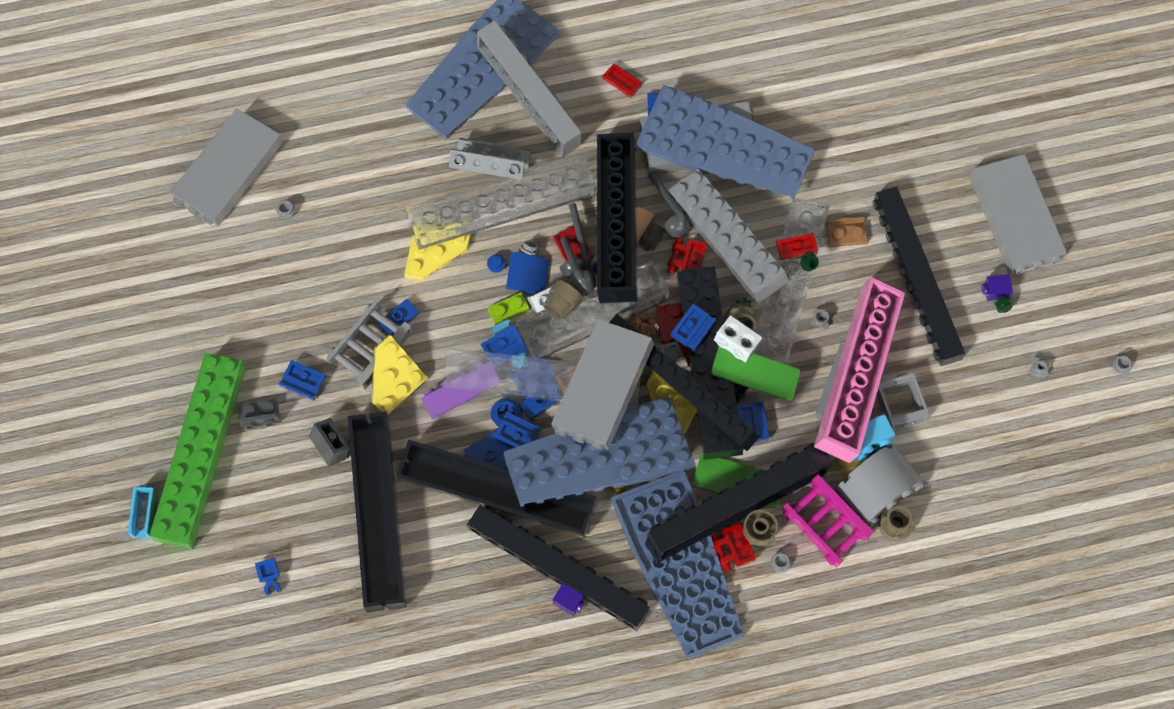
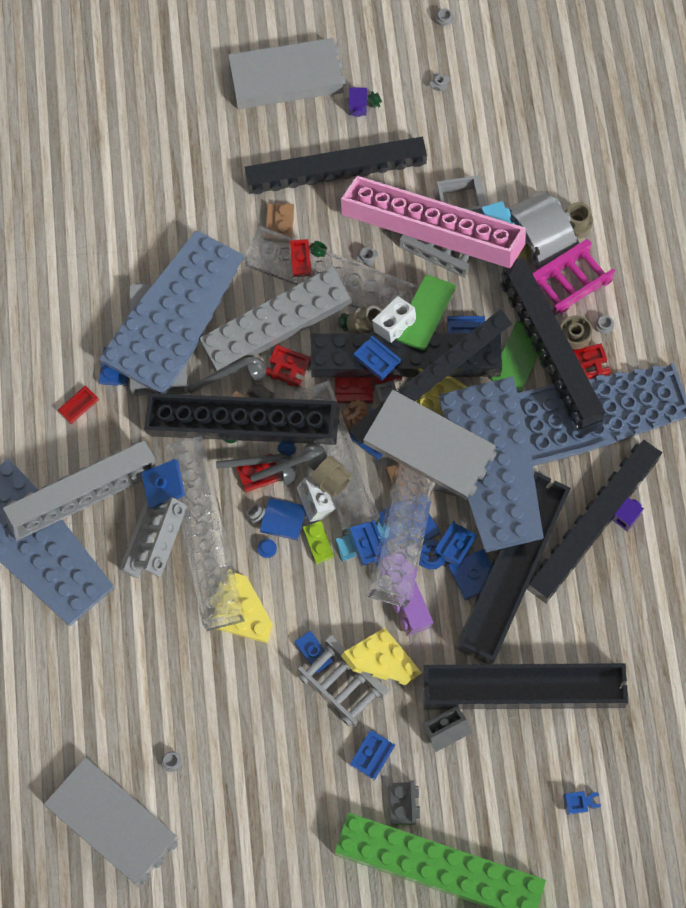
camera: 85 degrees left, 0 degrees up
none -> blue plate [142,459,186,509]

